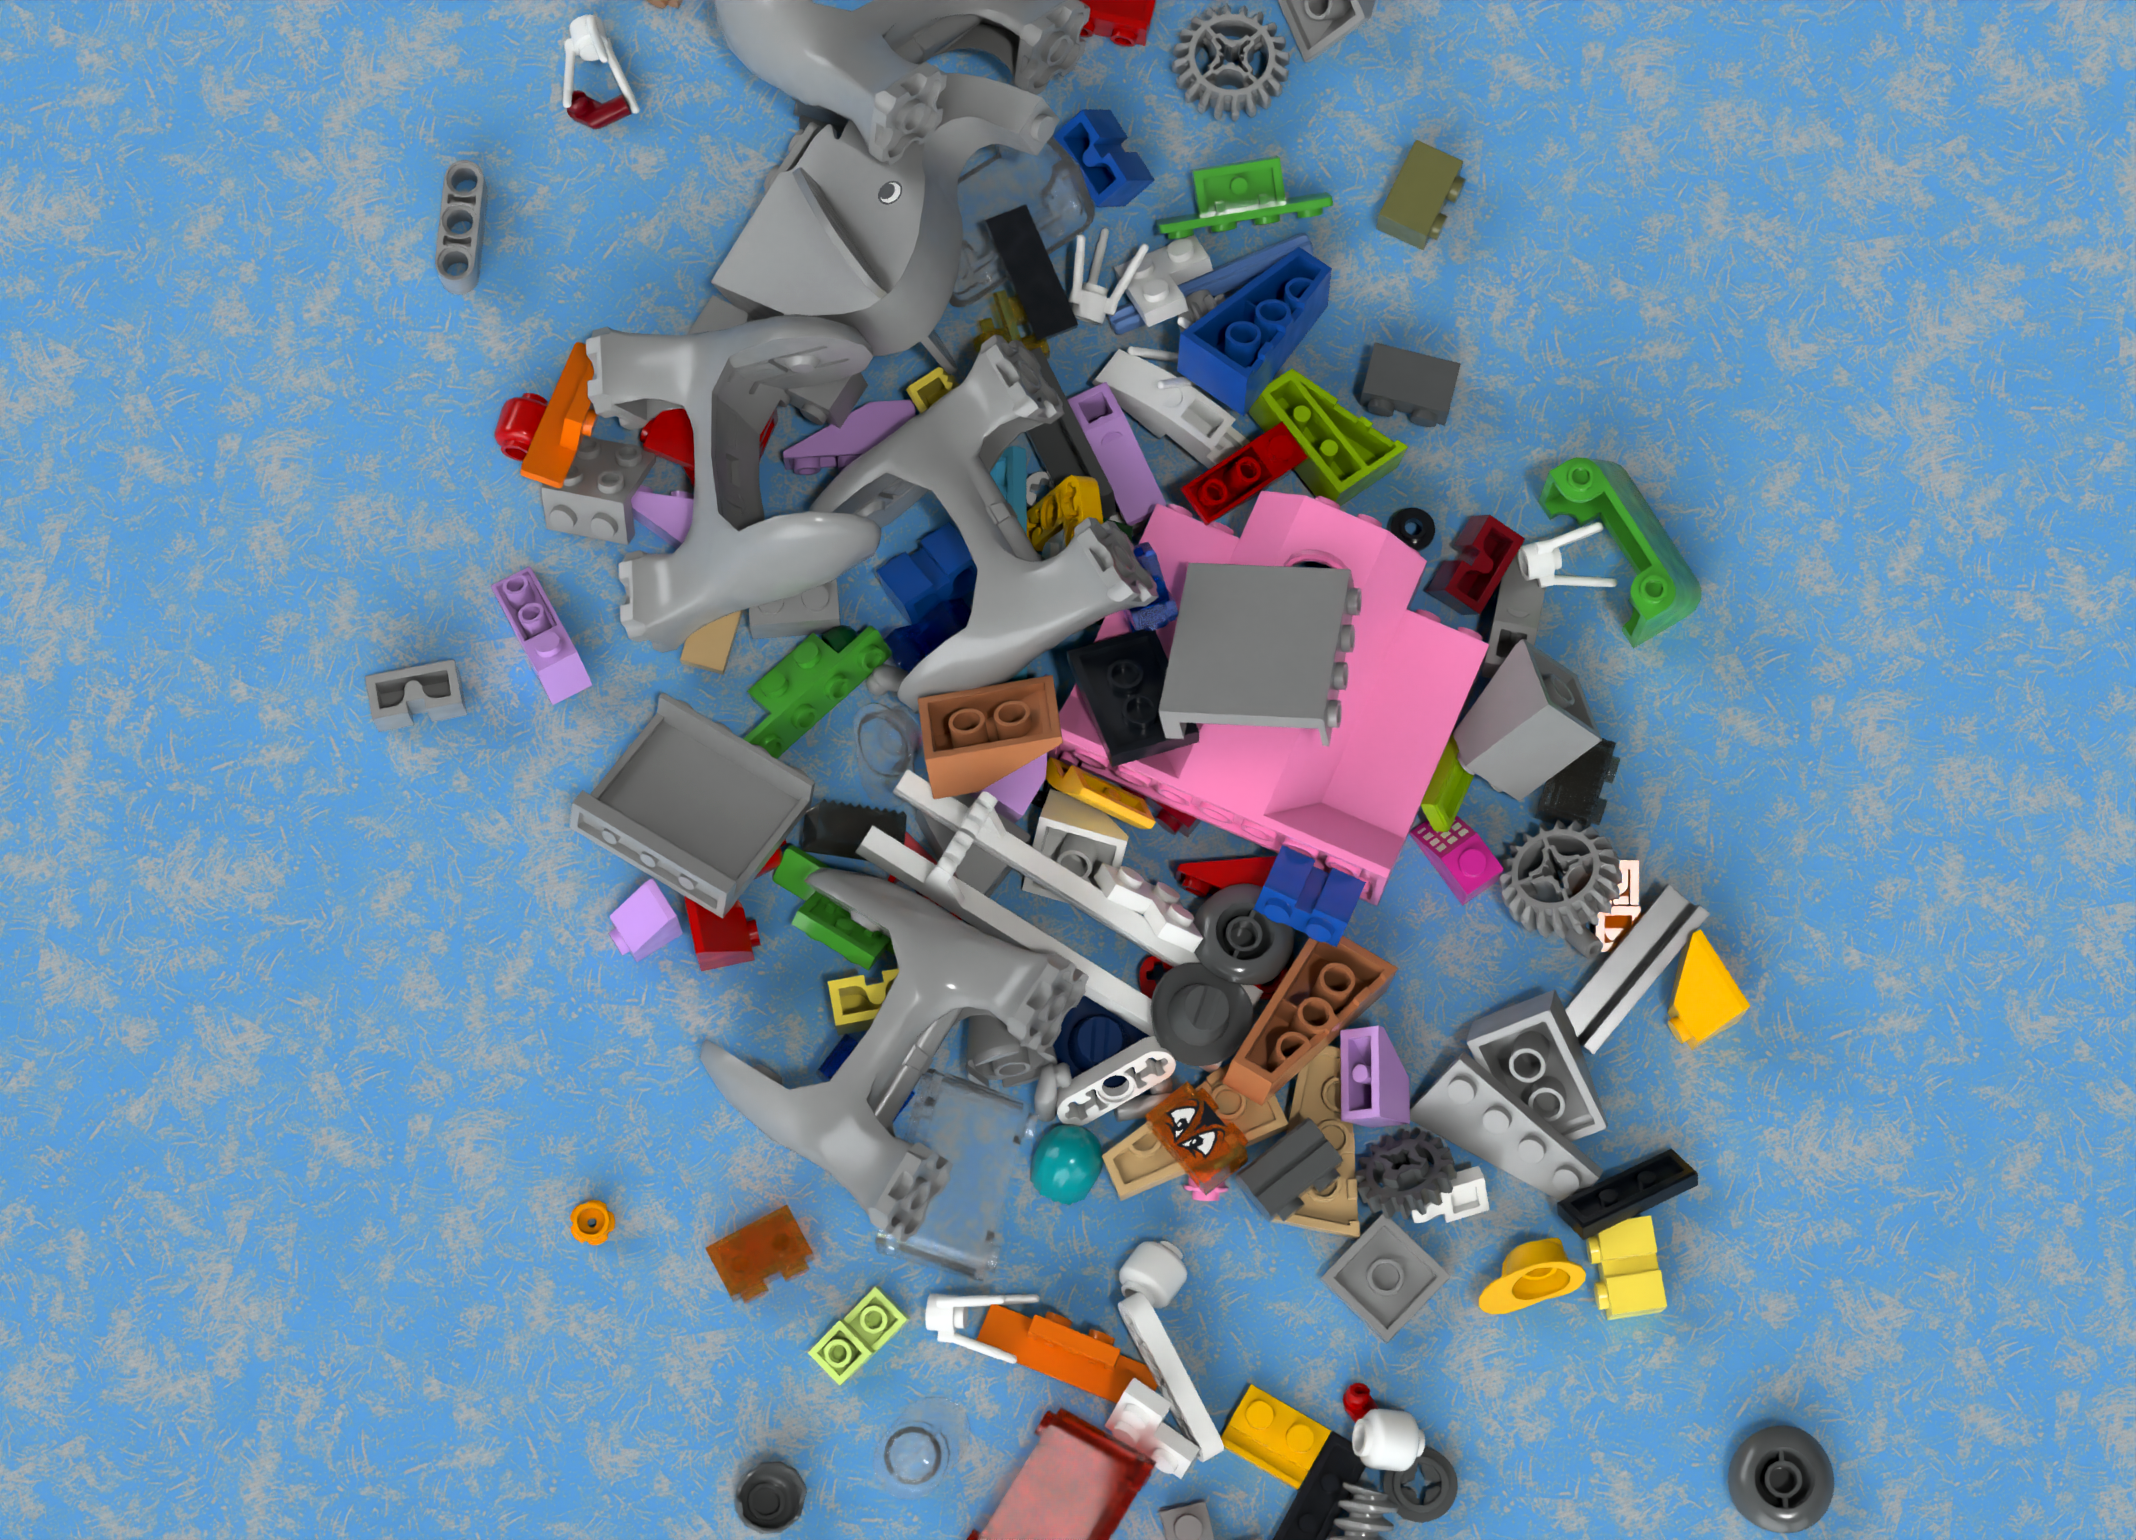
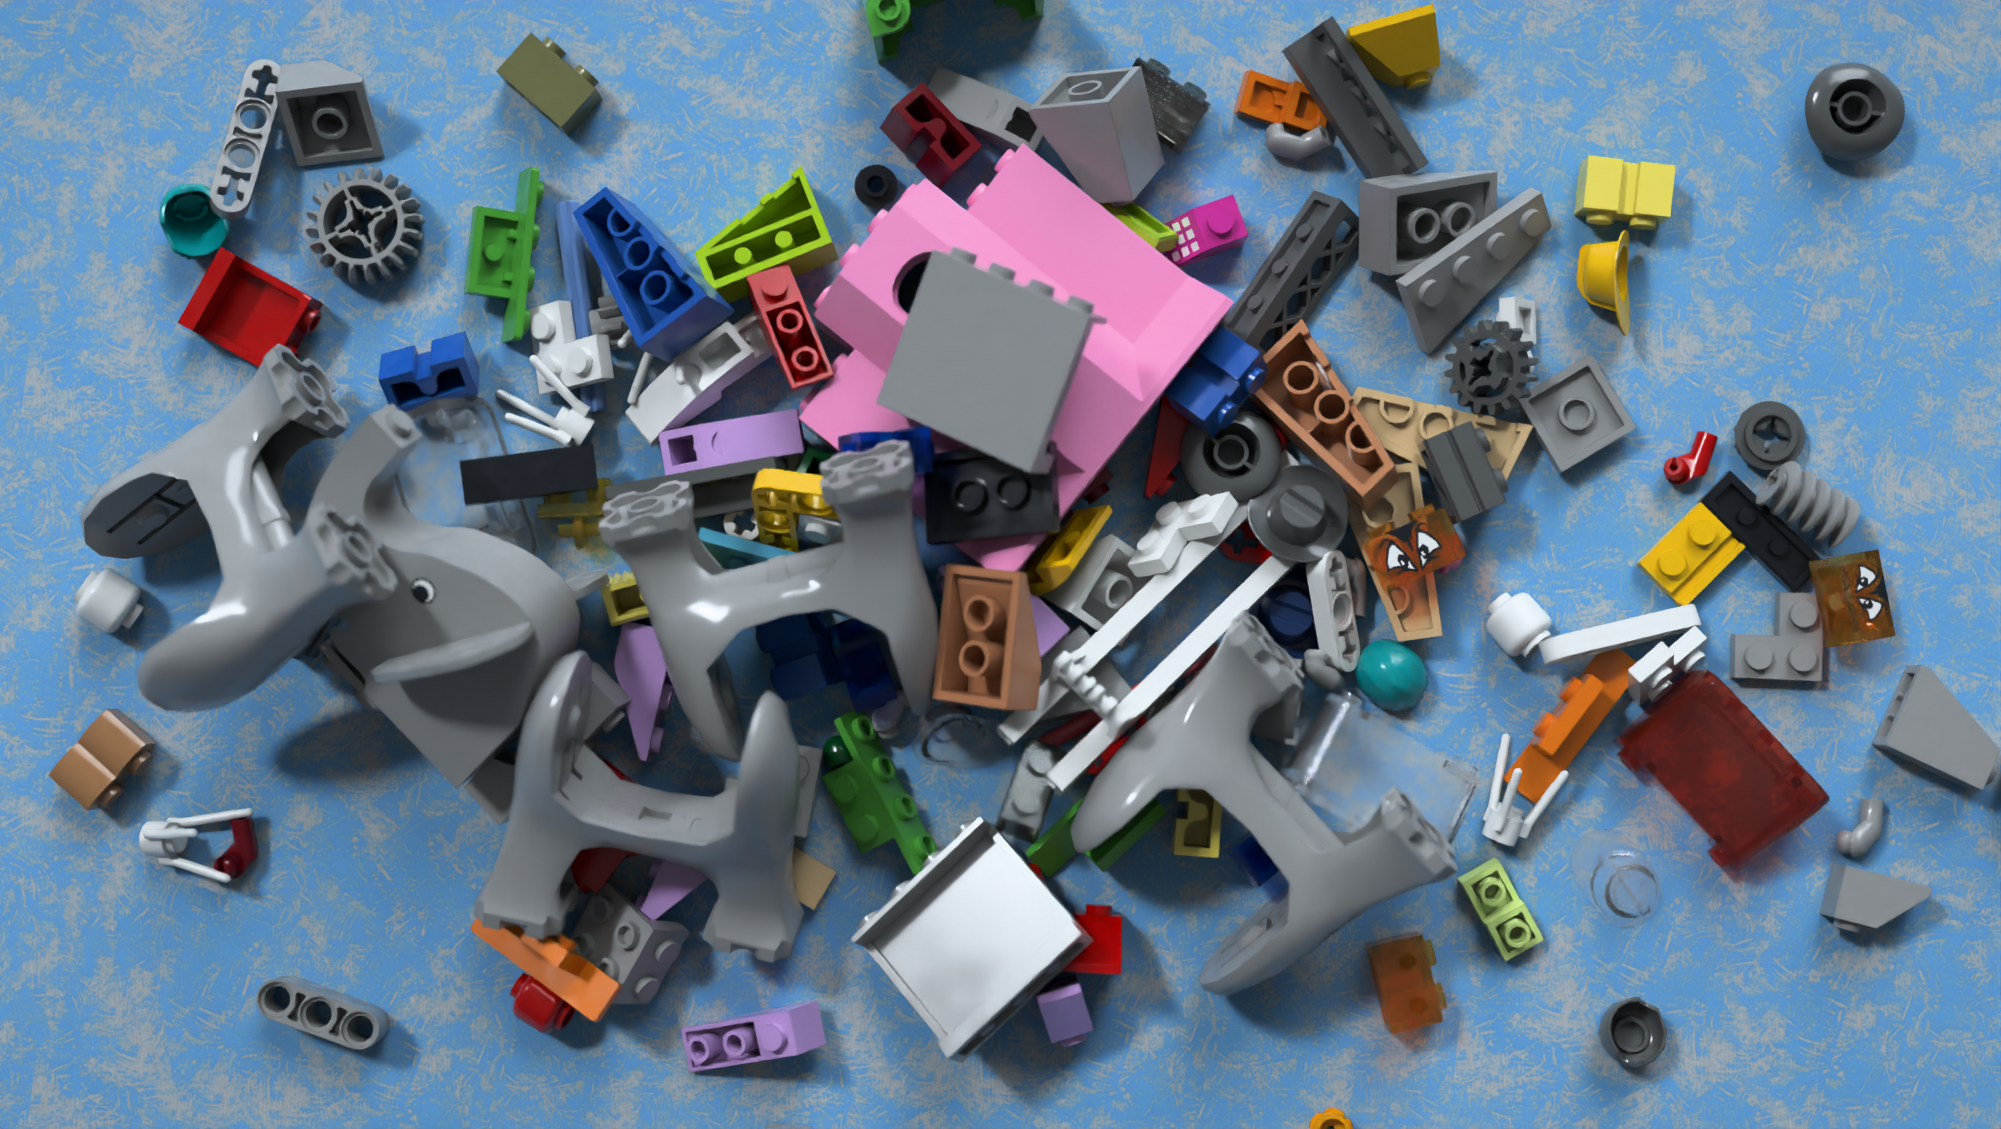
camera: 70 degrees left, 10 degrees up
lavender slope [1340,1026,1410,1128] -> none
white head [1352,1409,1425,1471] -> none
dark grey brick [1359,343,1461,427] -> none
light grey gear [1499,819,1623,939] -> none
white plant [1517,522,1618,588] -> none
black tile [1557,1148,1698,1240] -> none
none -> dark grey fence [1221,190,1359,356]

